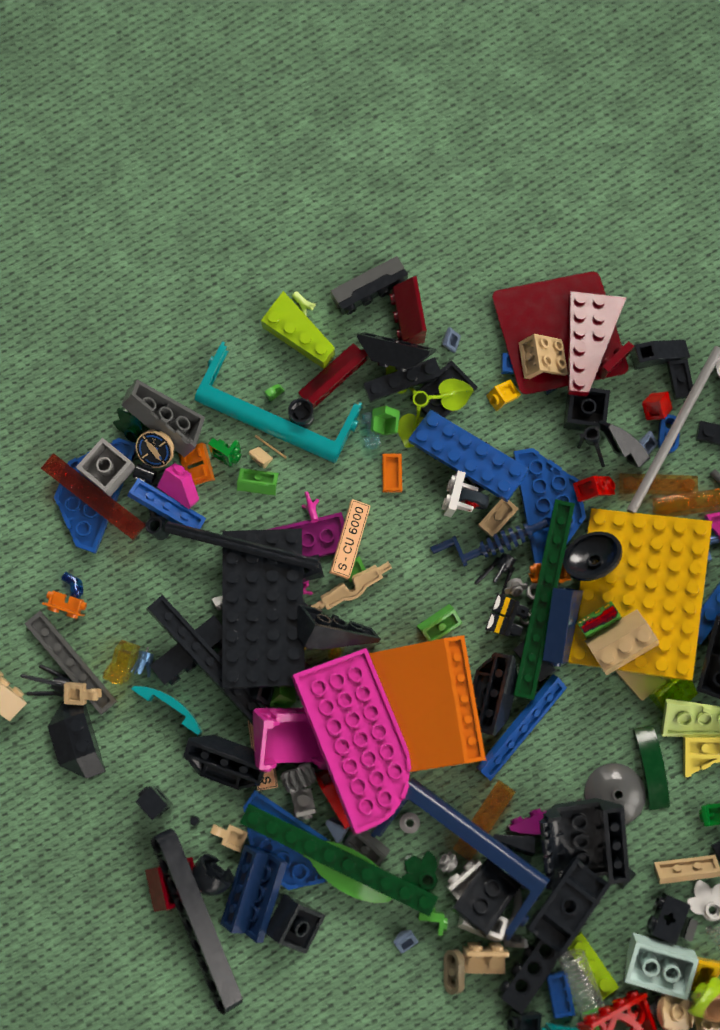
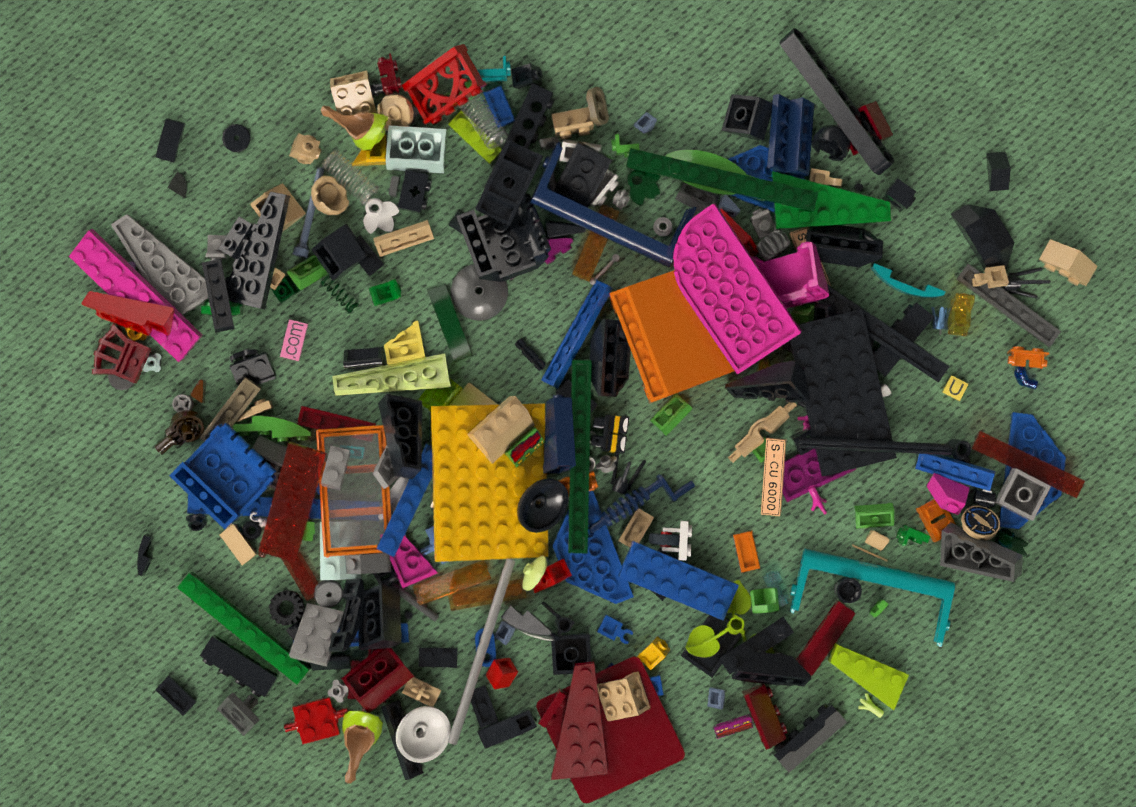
camera: 170 degrees right, 10 degrees up
none -> black axle [515,338,546,371]
none -> yellowish green dish [522,556,547,591]
none -> light grey hinge [590,254,620,285]
none -> blue plate [597,615,633,644]
none -> slope [713,715,753,739]
none -> green wing [772,171,891,229]
none -> light yellow tile [942,375,968,401]
none -> black slope [986,152,1011,191]

